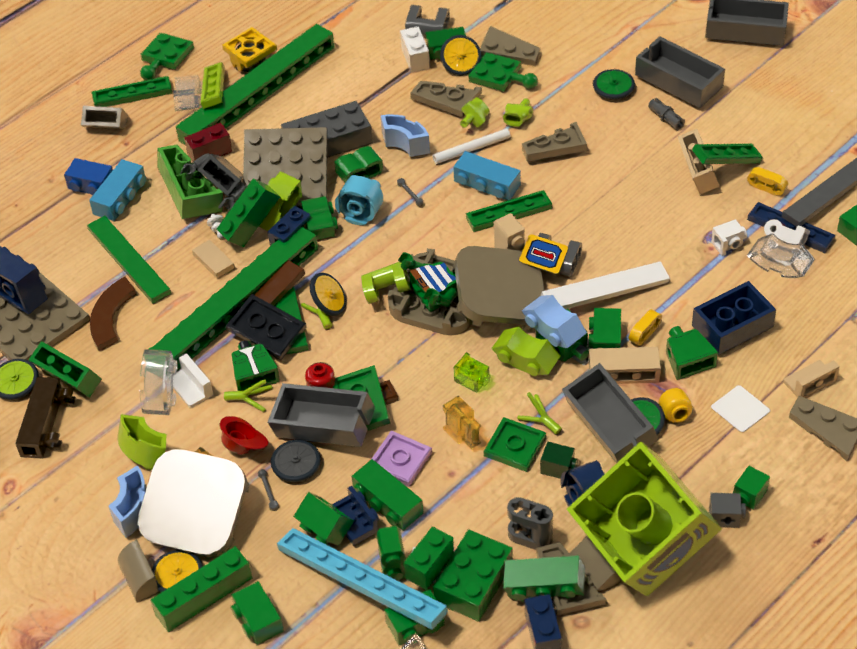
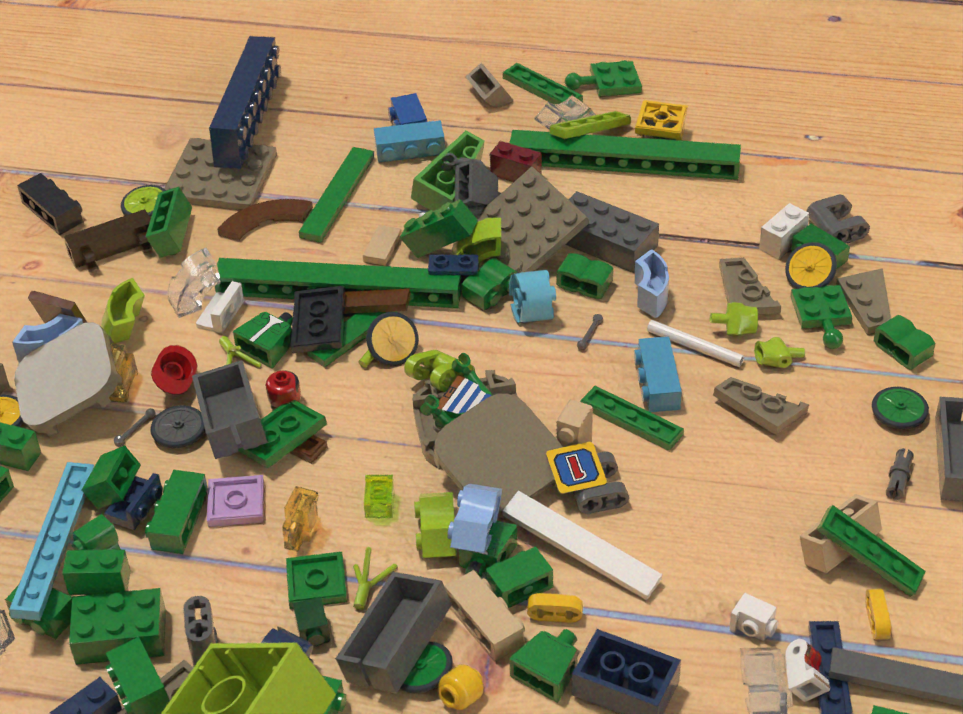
camera: 55 degrees right, 5 degrees down
none -> reddish brown tile [28,291,88,323]
none -> green brick [873,315,936,370]

